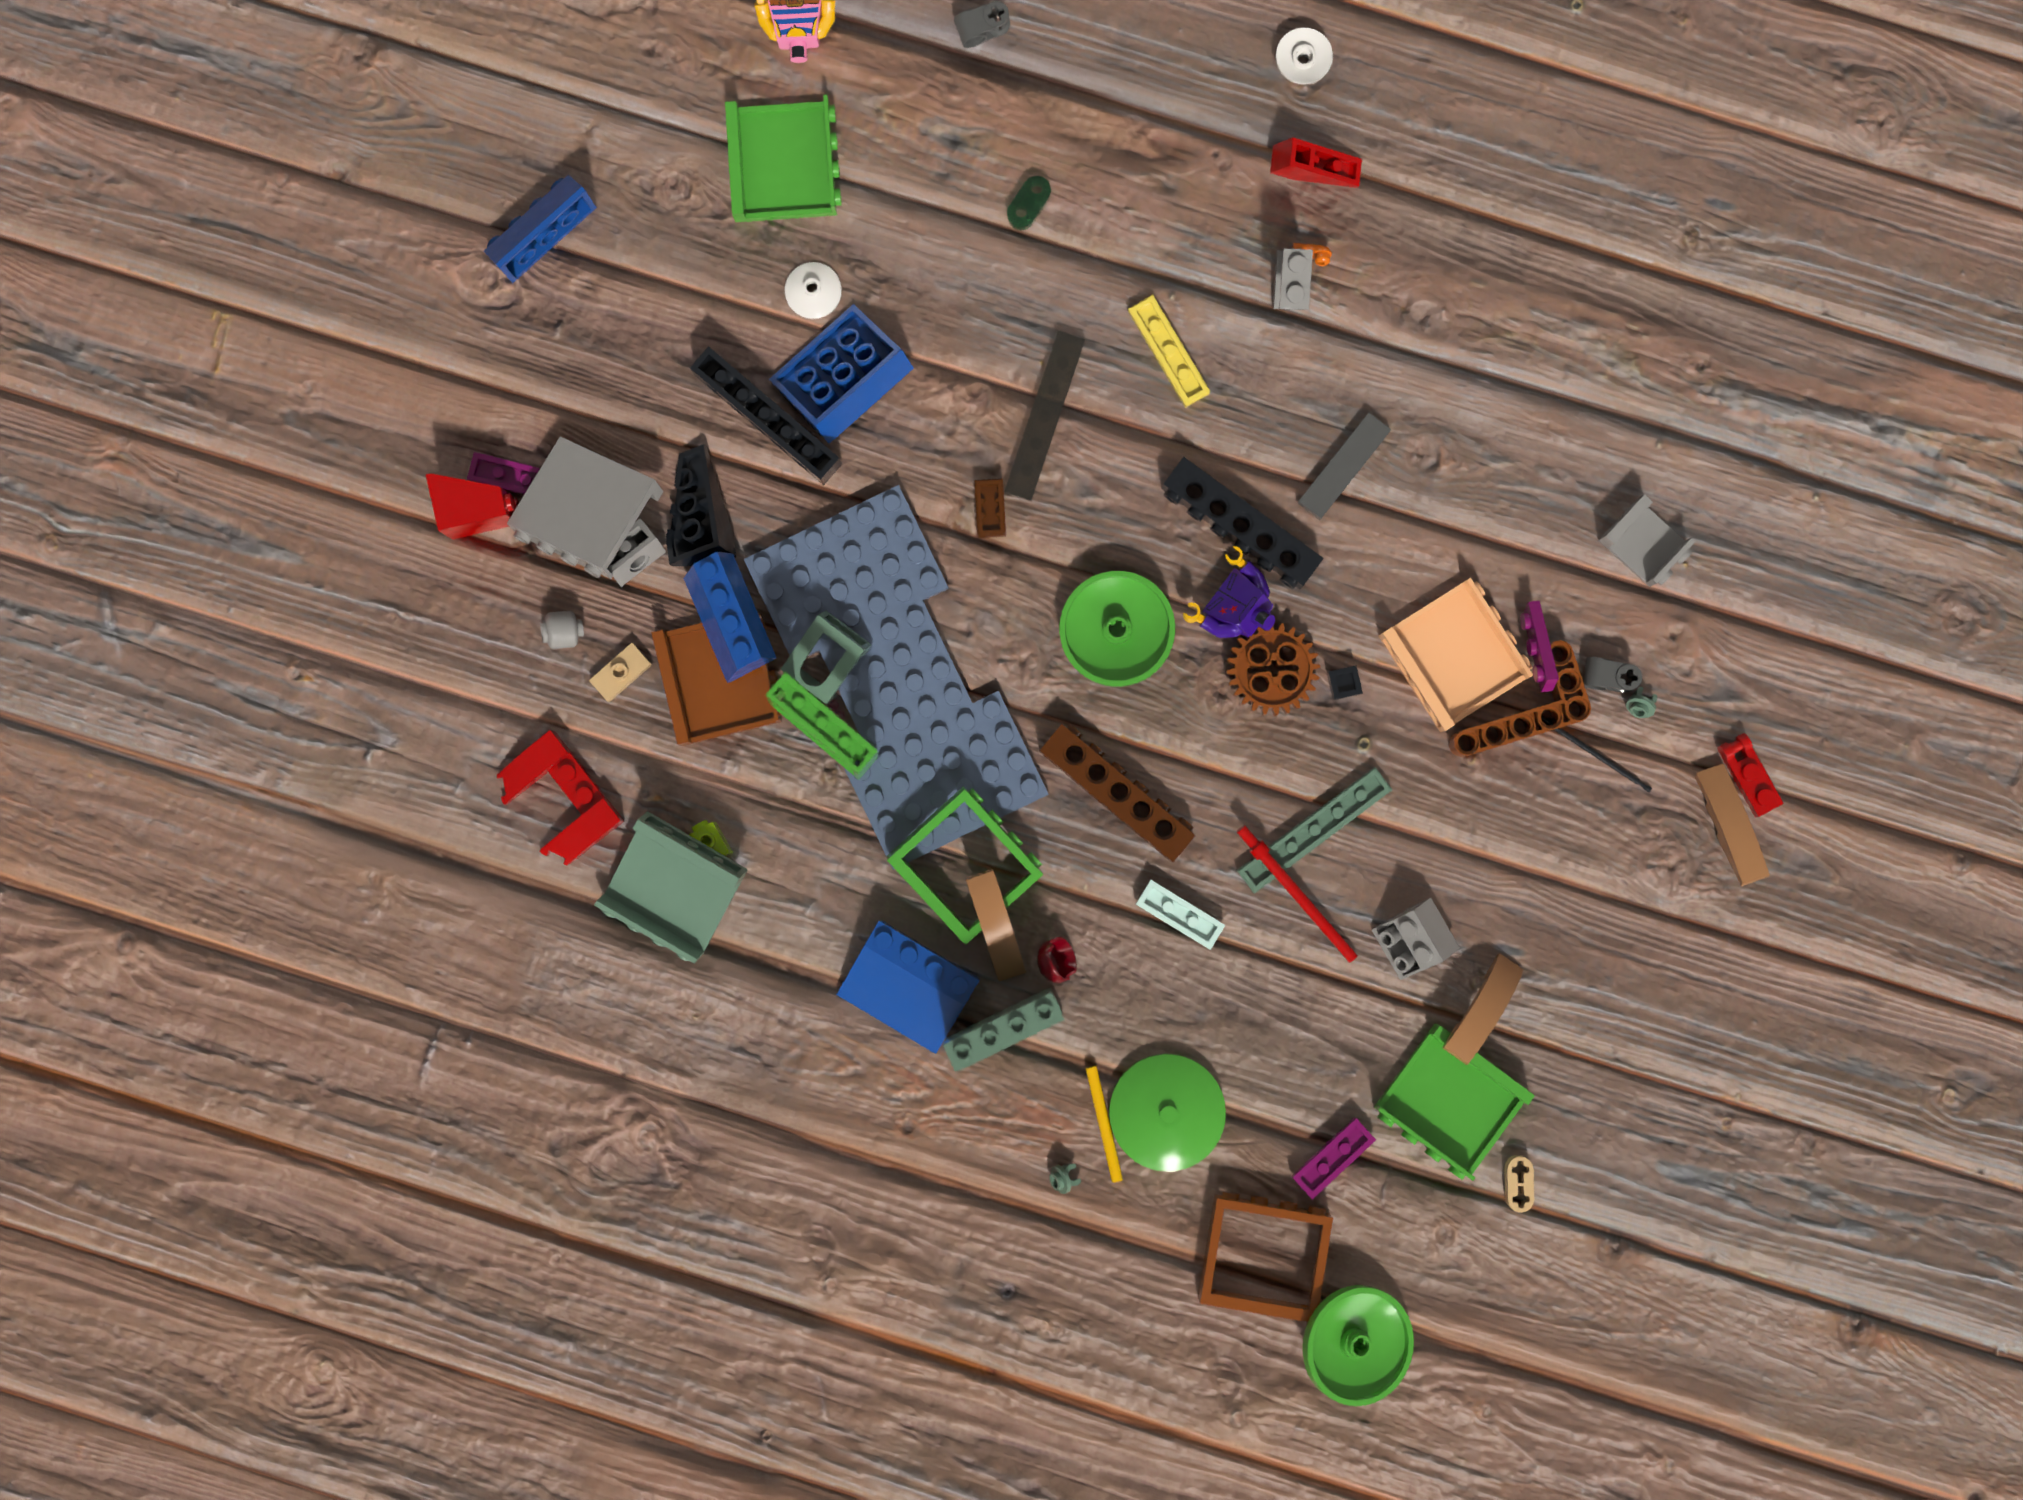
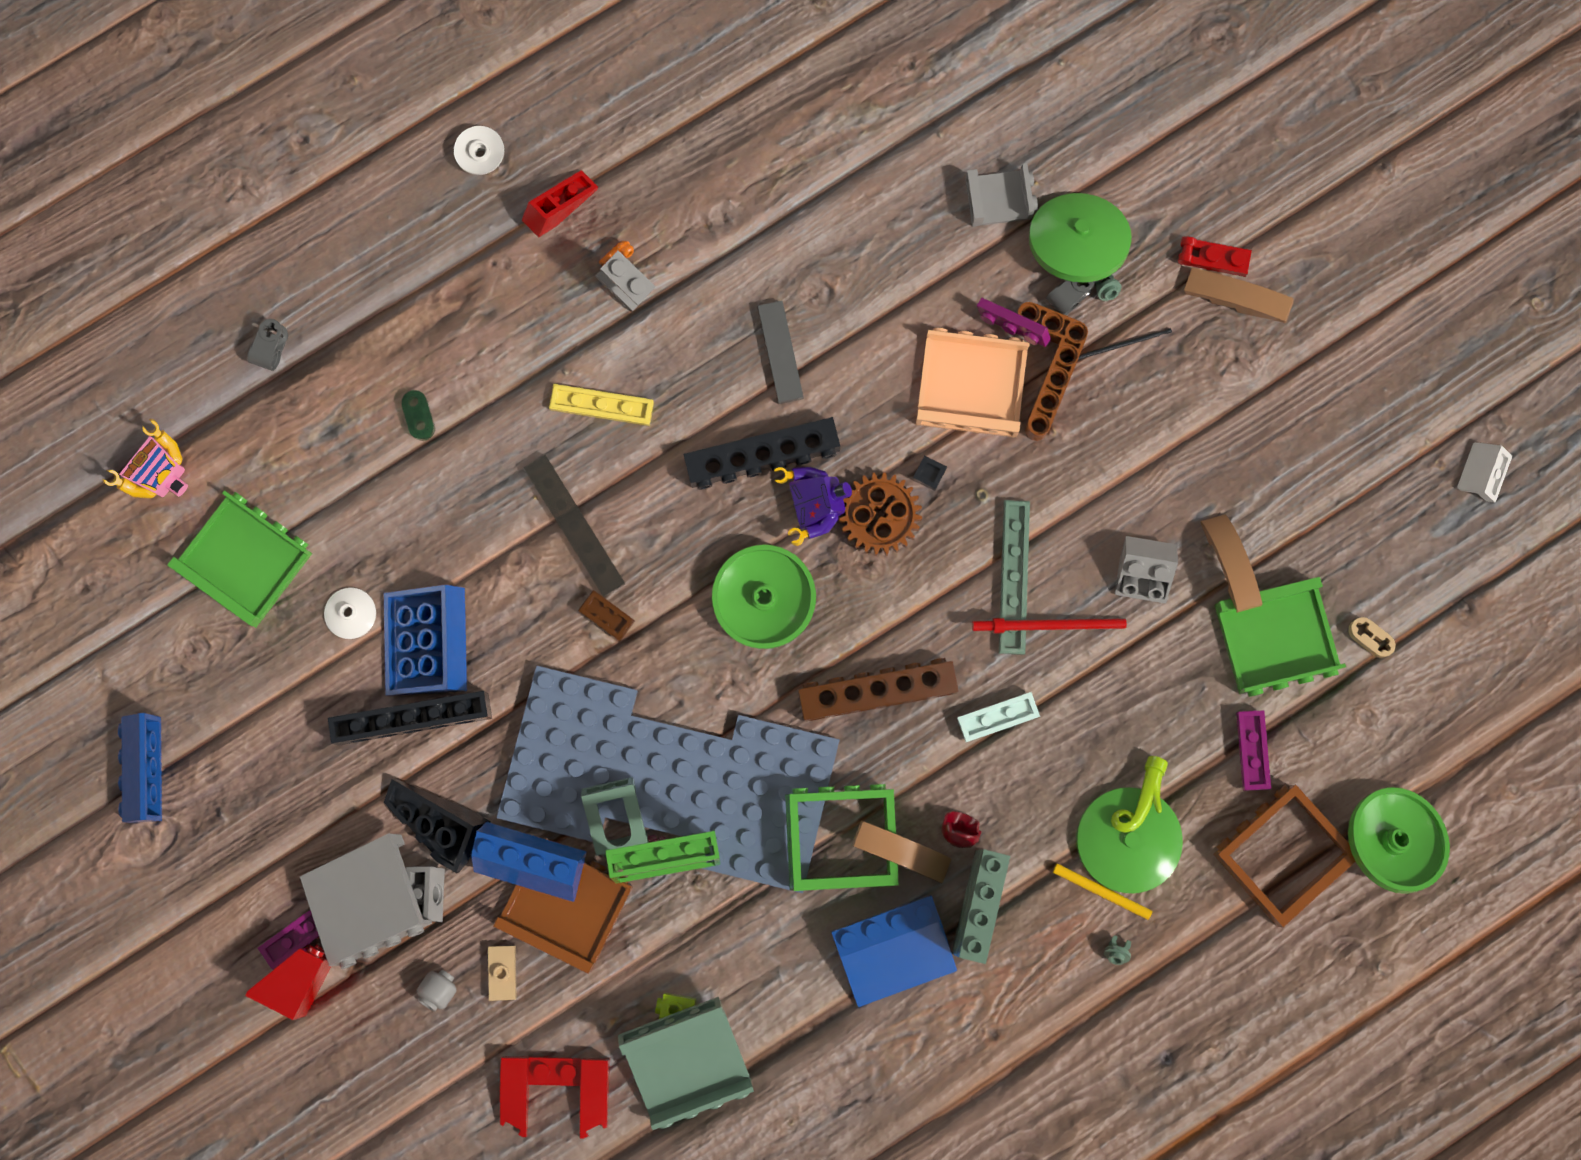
camera: 55 degrees left, 5 degrees down
none -> bright green dish [1029,193,1132,282]
none -> lime plant [1111,756,1168,832]
none -> white panel [1457,442,1512,503]

